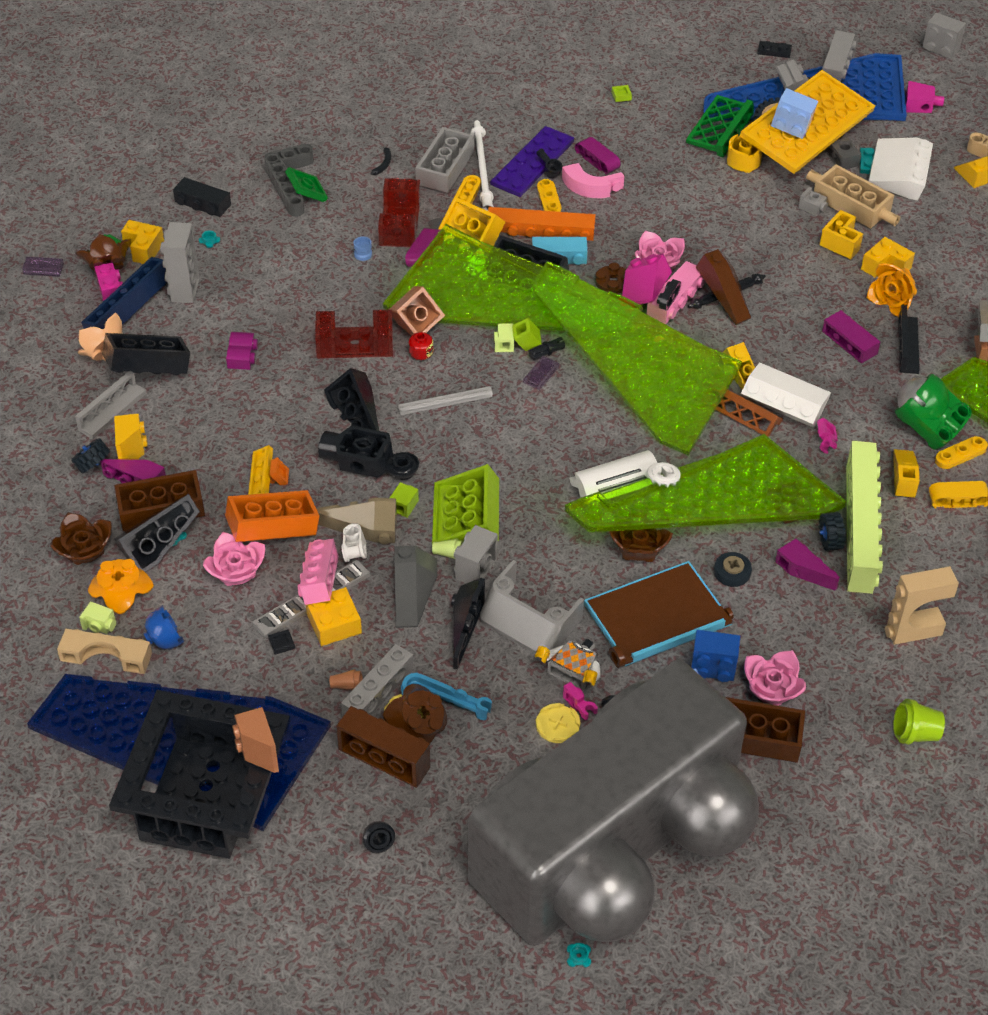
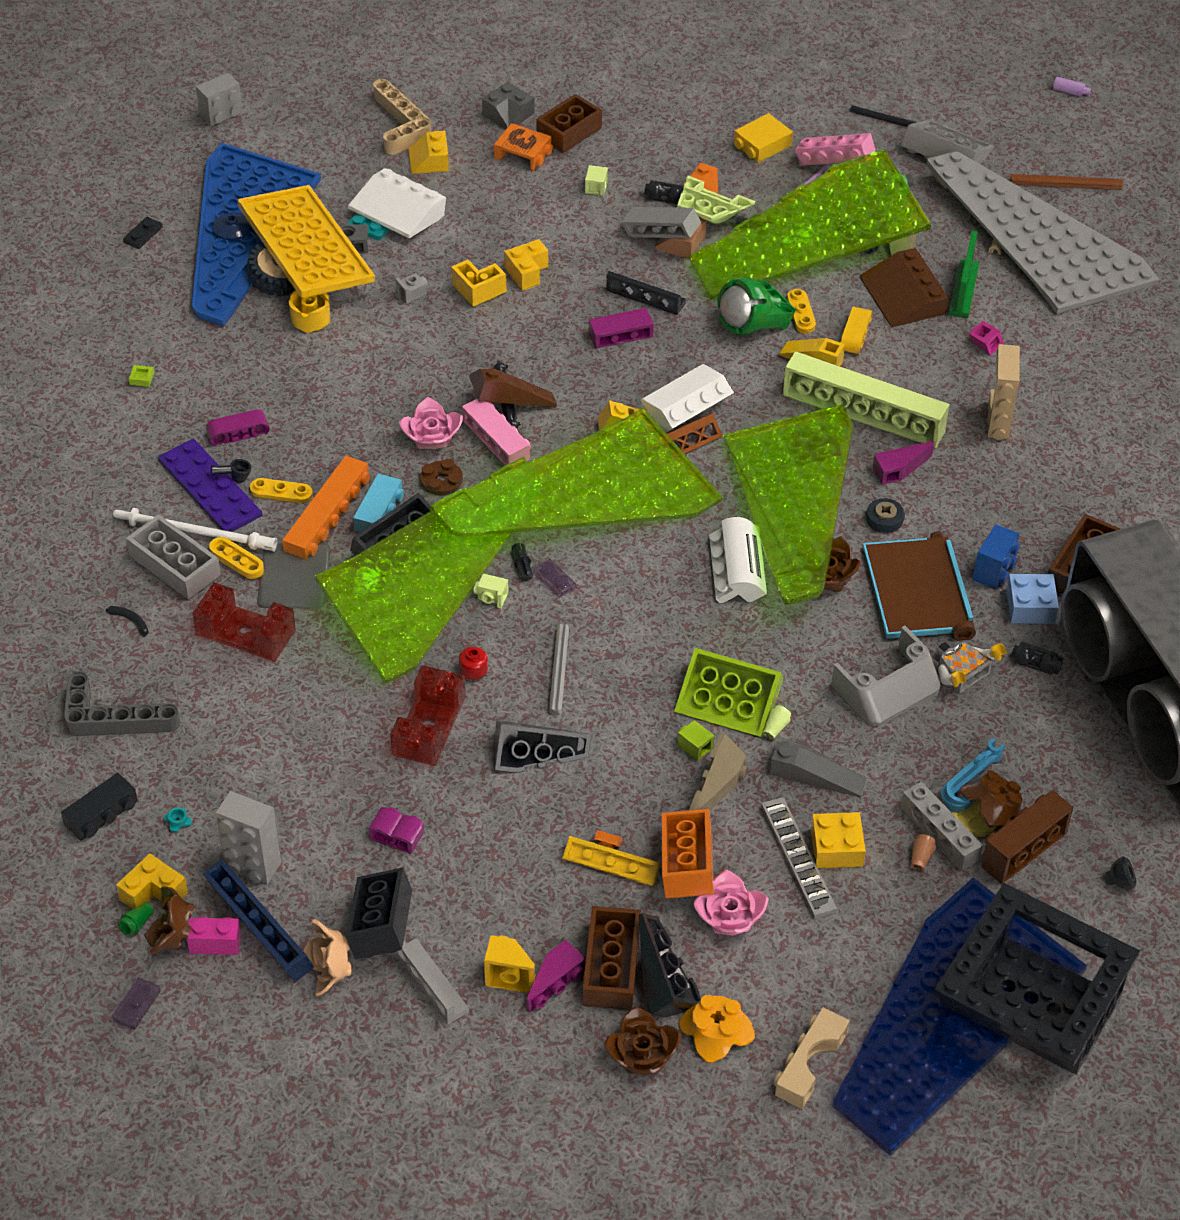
camera: 70 degrees left, 0 degrees up
black wheel [71,438,110,473] -> none
yellowish green brick [79,601,116,634] -> none
blue cylinder [144,605,185,650] -> none
nougat slope [232,707,279,773] -> none
black tile [268,629,295,655] -> none
green tile [285,167,328,202] -> none
bright pink brick [298,538,339,605] -> none
black brick [318,426,419,480] -> none
white piece [341,523,367,562] -> none
medium blue wheel [353,236,372,261] -> none
nougat slope [388,286,445,335] -> none
magenta beam [405,228,444,268] -> none
yellow slope [438,197,505,254] -> none
black wedge [451,578,485,670] -> none
light grey brick [454,525,498,583] -> none
lime brick [512,318,542,351] -> none
light yellow tile [536,703,581,743] -> none
bright pink arch [562,163,624,198] -> none
dark pink plate [563,682,598,720] -> none
dark pink slope [621,254,672,309] -> none
white gear [648,462,681,488] -> none
black plate [657,279,681,311] -> none
green fence [686,95,754,157] -> none
bright pink brick [744,650,806,706] -> none
light blue brick [771,88,818,139] -> none
light grey brick [776,59,808,91] -> none
tan brick [806,164,901,229] -> none
dark pink plate [817,417,838,454] -> none
black wheel [819,512,846,551] -> none
light grey brick [822,30,857,82] -> none
light orange brick [866,263,917,317] -> none
lime piece [893,699,945,745] -> none
dark pink torso [905,81,944,113] -> none

